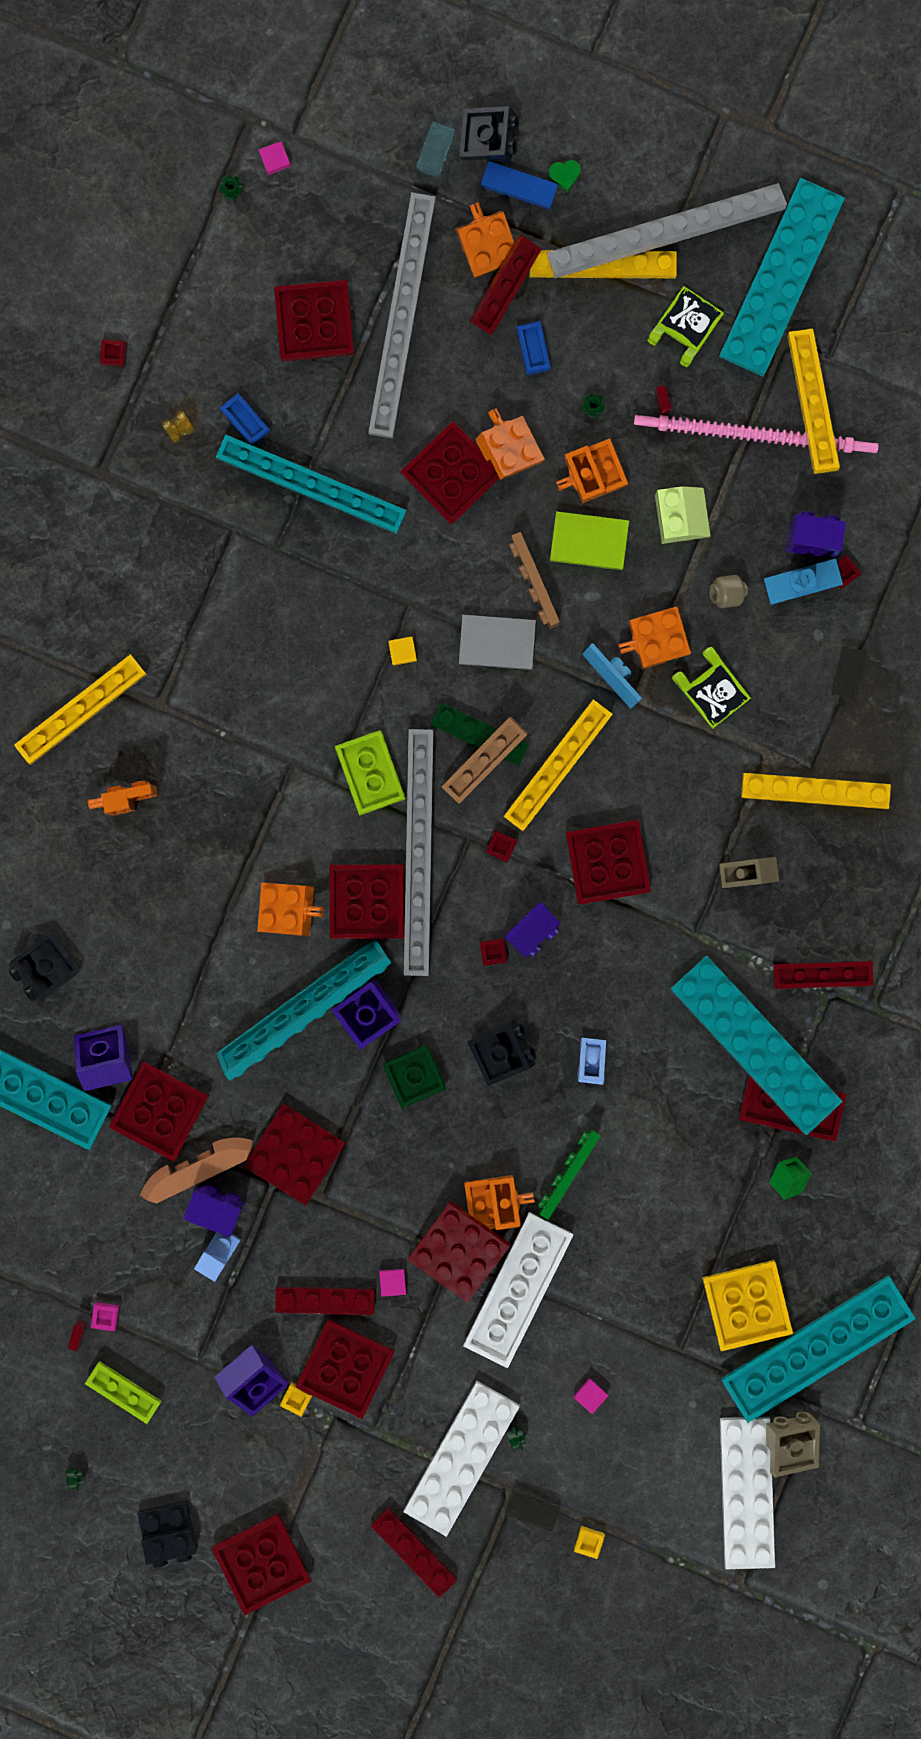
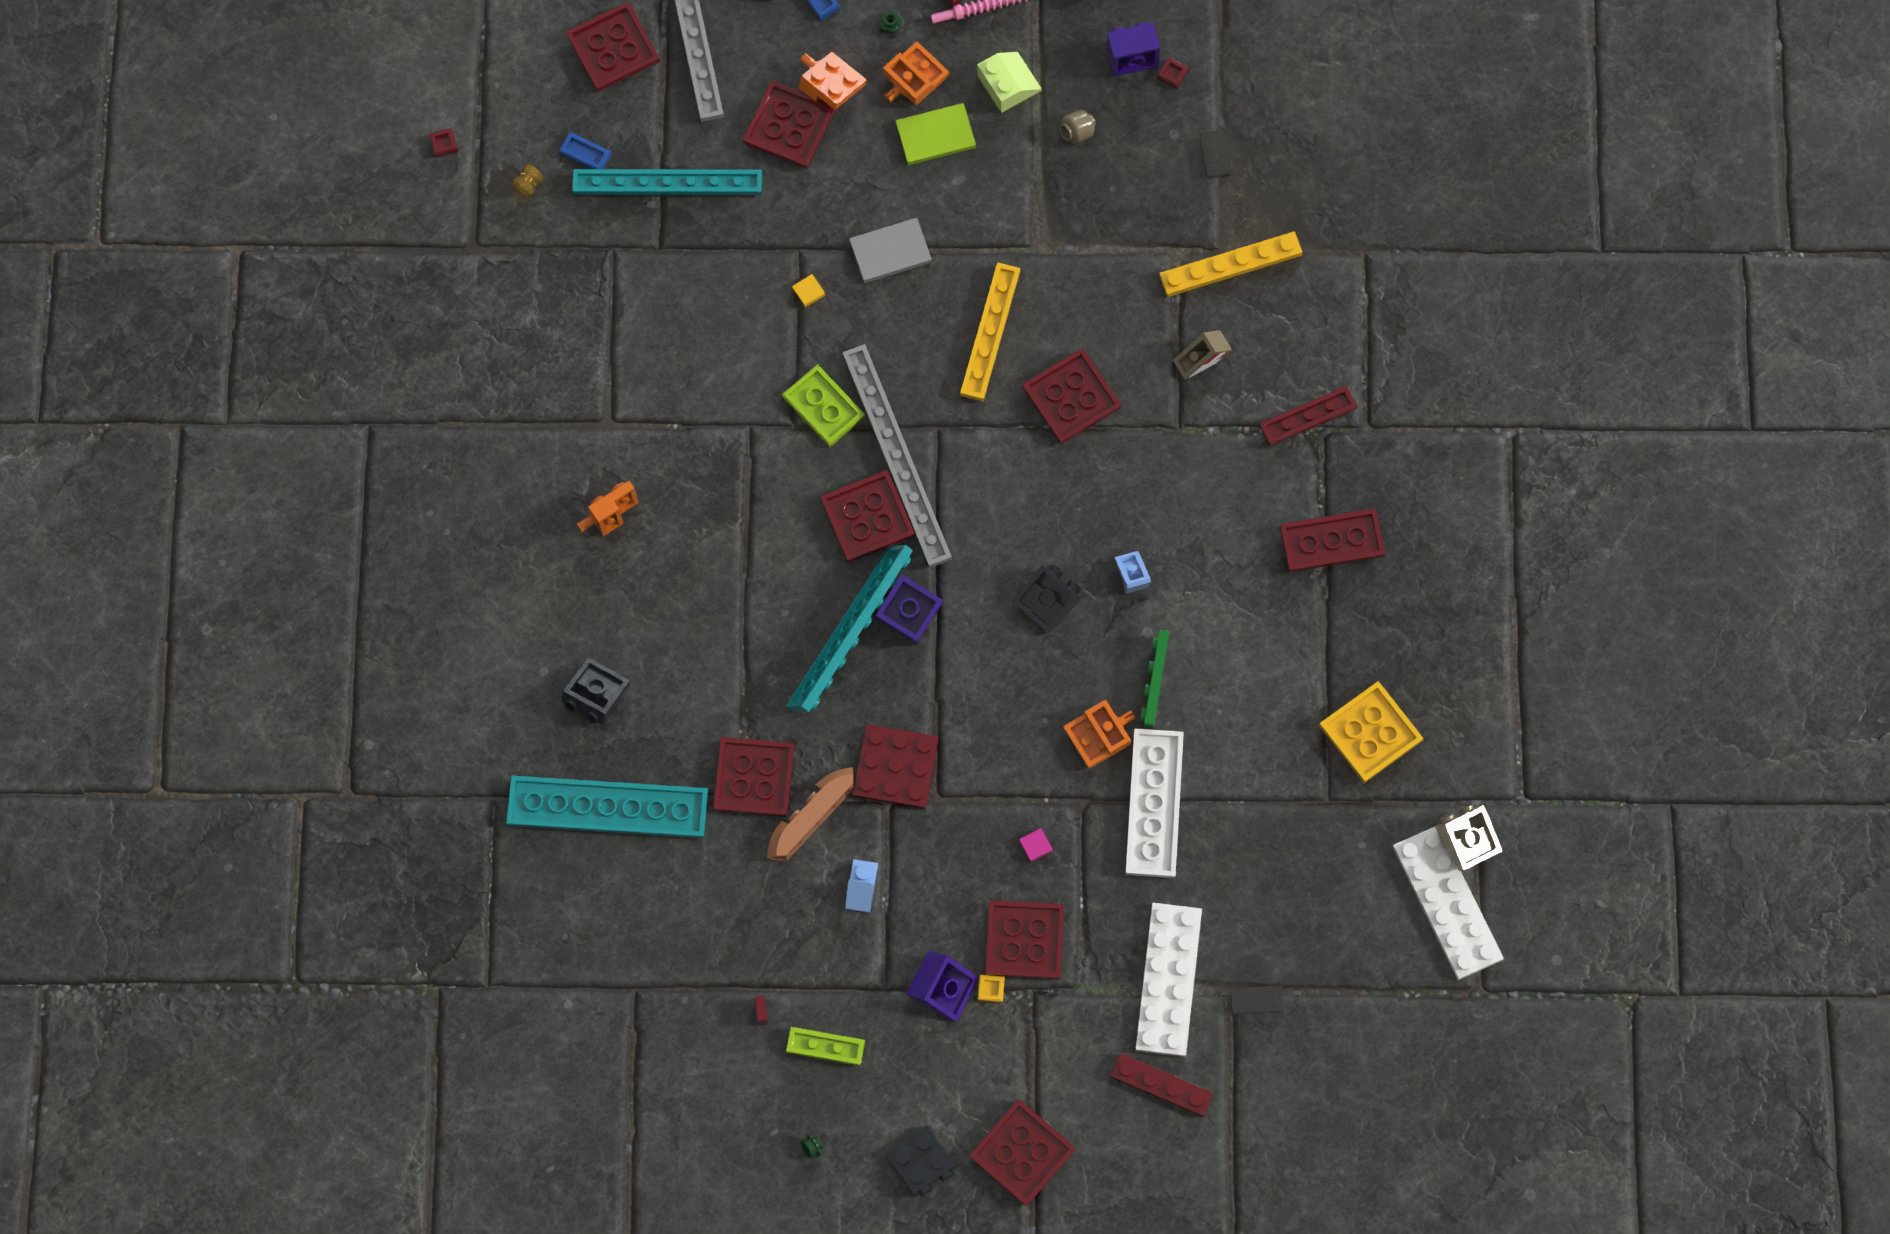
camera: 15 degrees left, 15 degrees down
yellow plate [14,654,147,765] -> none
dark purple slope [74,1025,132,1091] -> none
dark pink tile [91,1302,120,1332] -> none
dark purple brick [183,1183,246,1237] -> none
orange plate [257,883,324,936] -> none
dark red plate [275,1286,375,1315] -> none
dark green plate [382,1044,447,1109] -> none
dark red plate [407,1201,511,1303] -> none
dark green plate [430,703,529,767] -> none
medium nougat plate [442,716,528,804] -> none
dark red tile [480,938,507,966] -> none
dark red tile [485,830,518,863] -> none
dark purple slope [504,902,560,958] -> none
dark green plate [506,1427,526,1451] -> none
medium nougat plate [509,532,560,629] -> none
dark pink tile [573,1378,608,1414] -> none
yellow tile [574,1526,605,1559] -> none
dark azure piece [582,643,642,709] -> none
orange plate [618,607,691,669] -> none
teal plate [670,956,843,1136] -> none
flag [672,647,751,729] -> none
teal plate [721,1275,916,1423] -> none
dark azure piece [764,559,843,605] -> none
green panel [769,1156,812,1200] -> none

